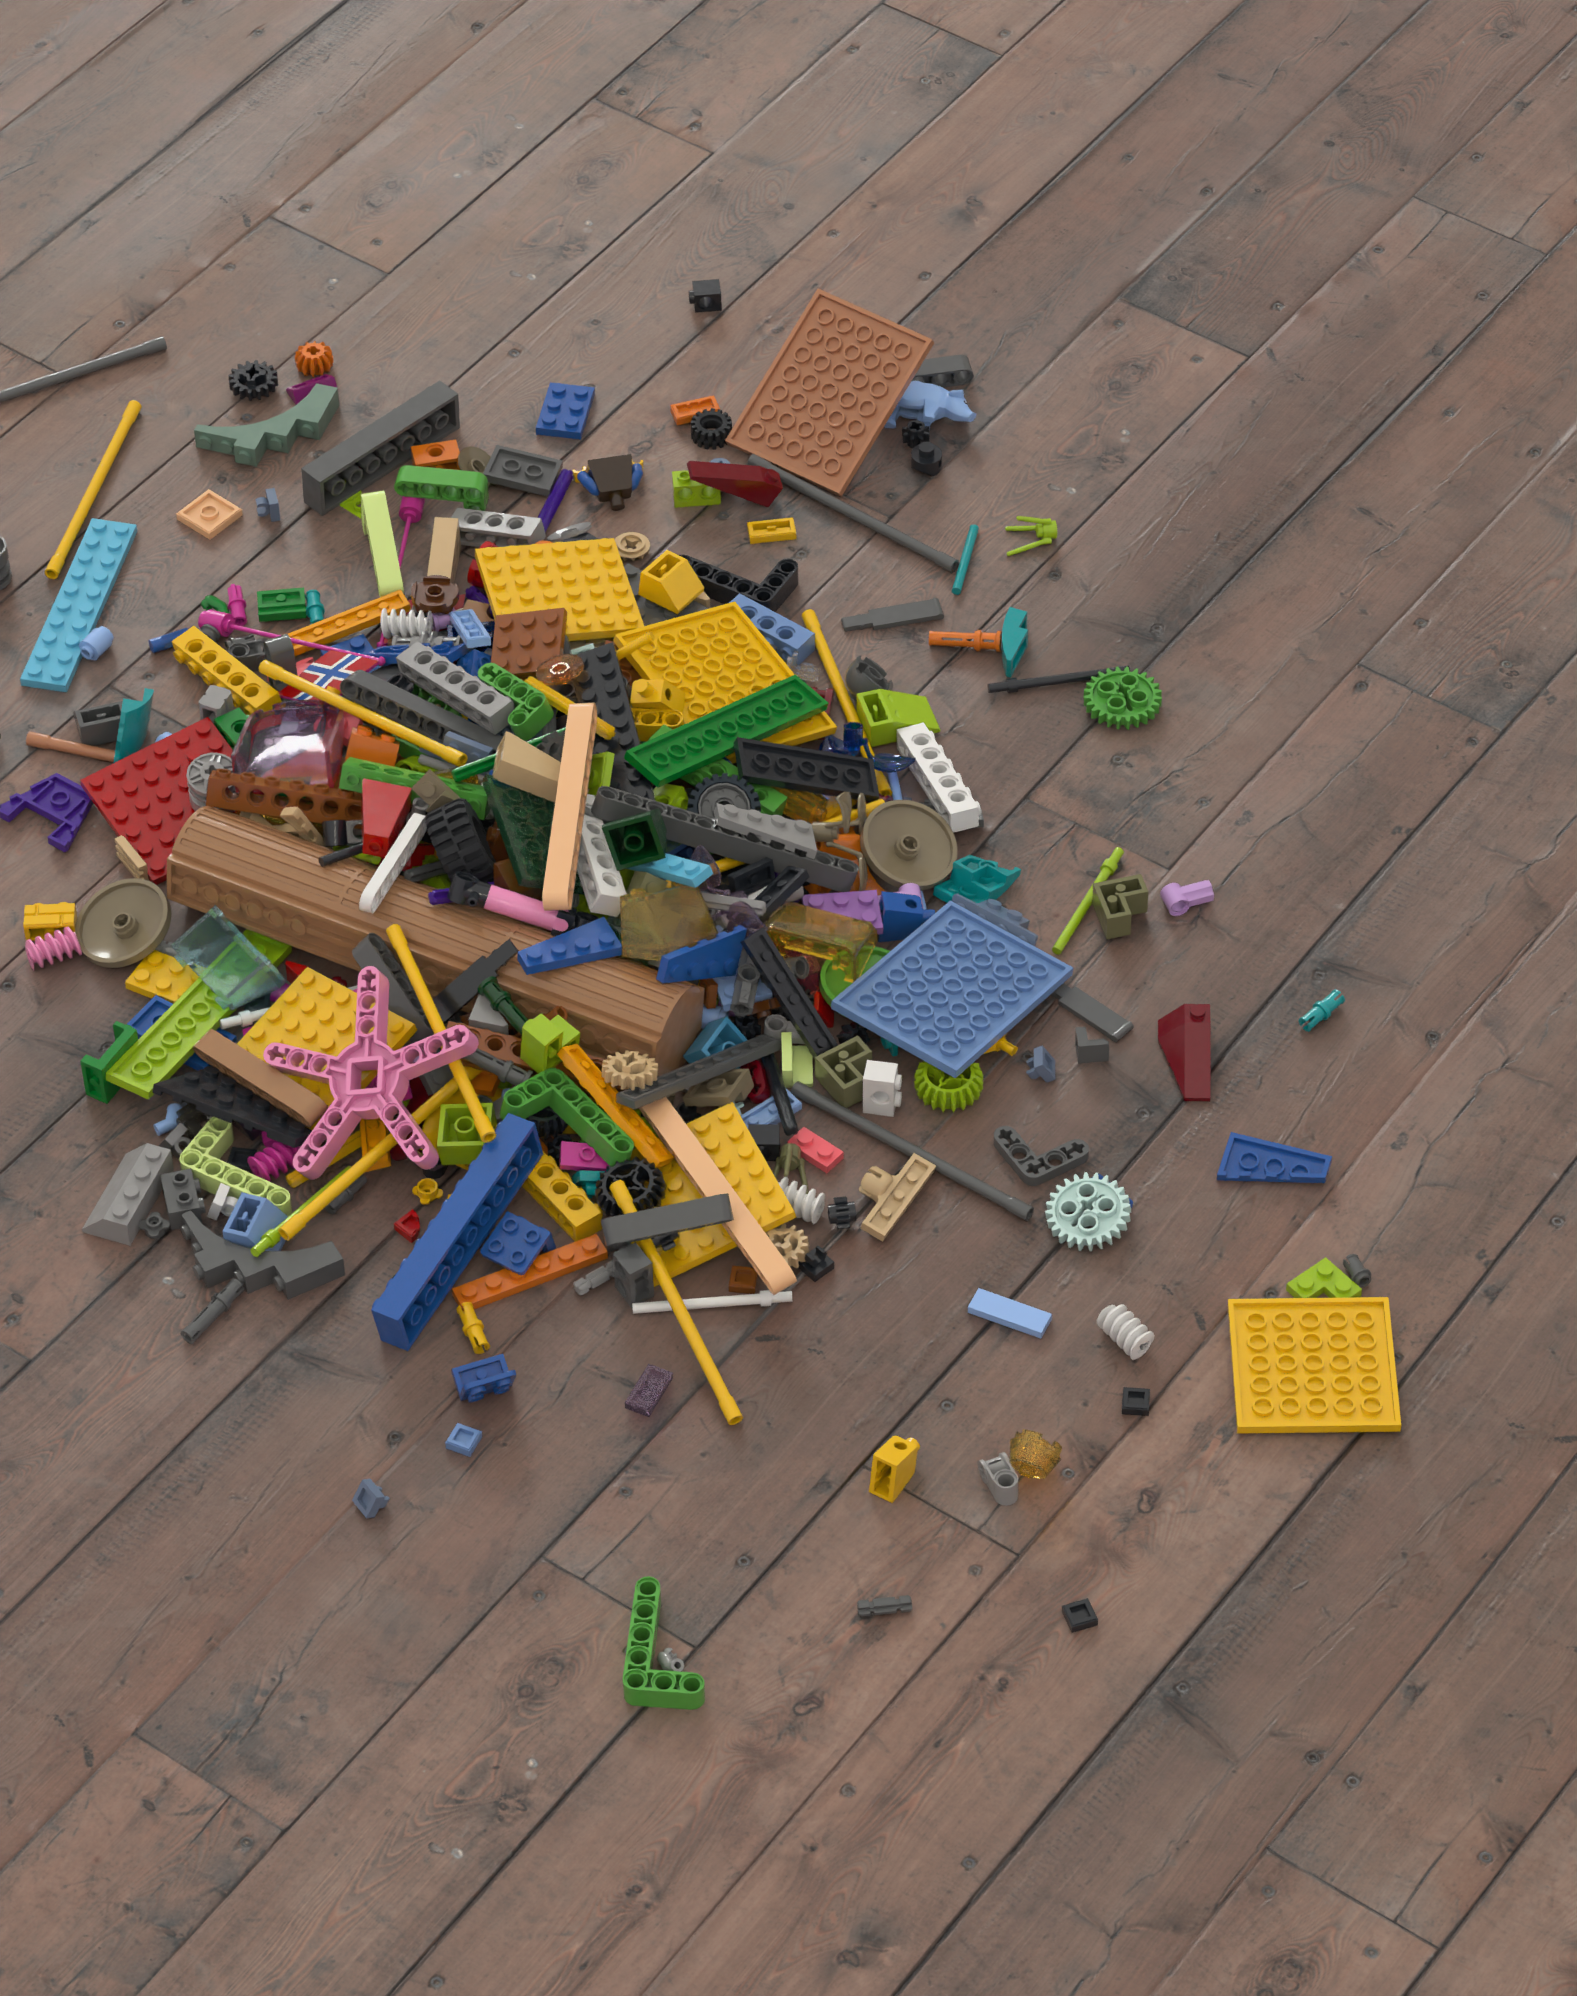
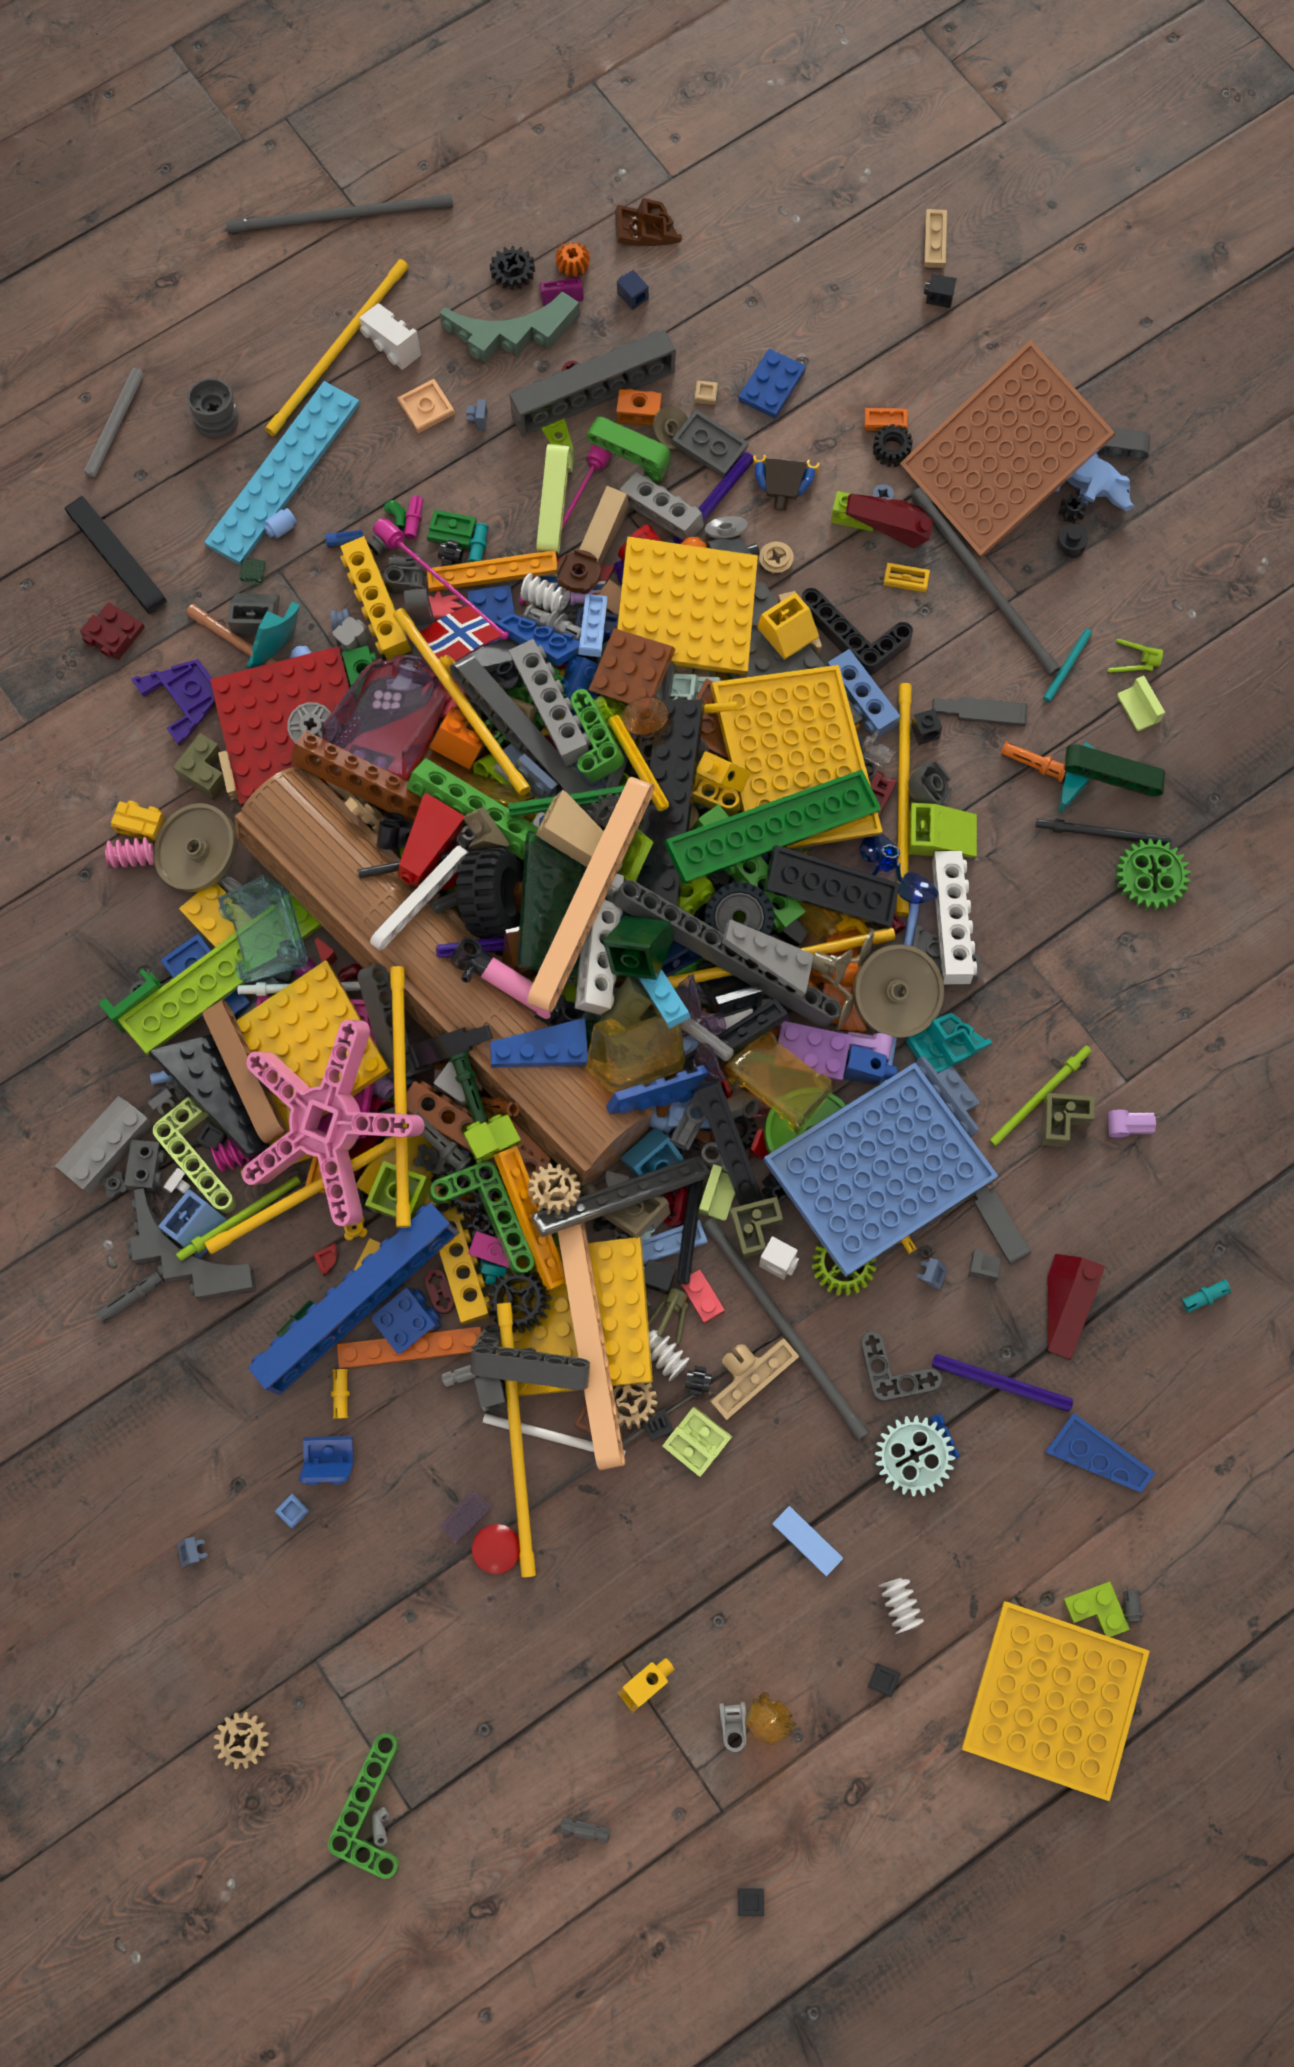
camera: 20 degrees right, 25 degrees up
none -> olive brick [173,733,226,800]
none -> tan gear [214,1712,270,1769]
none -> clear green tile [240,558,266,583]
none -> sand blue wheel [330,608,350,631]
none -> white wedge [359,303,421,370]
none -> dark red beam [425,1269,455,1315]
none -> black gear [438,539,464,566]
none -> red dish [472,1524,520,1574]
none -> reddish brown slope [615,198,682,246]
none -> dark blue brick [617,270,649,310]
none -> yellowish green slope [663,1406,732,1477]
none -> tan tile [694,381,718,405]
none -> black brick [911,708,942,745]
none -> tan plate [924,209,947,268]
none -> dark purple axle [932,1354,1073,1412]
none -> dark green beam [1064,744,1165,796]
none -> yellowish green panel [1117,676,1165,731]

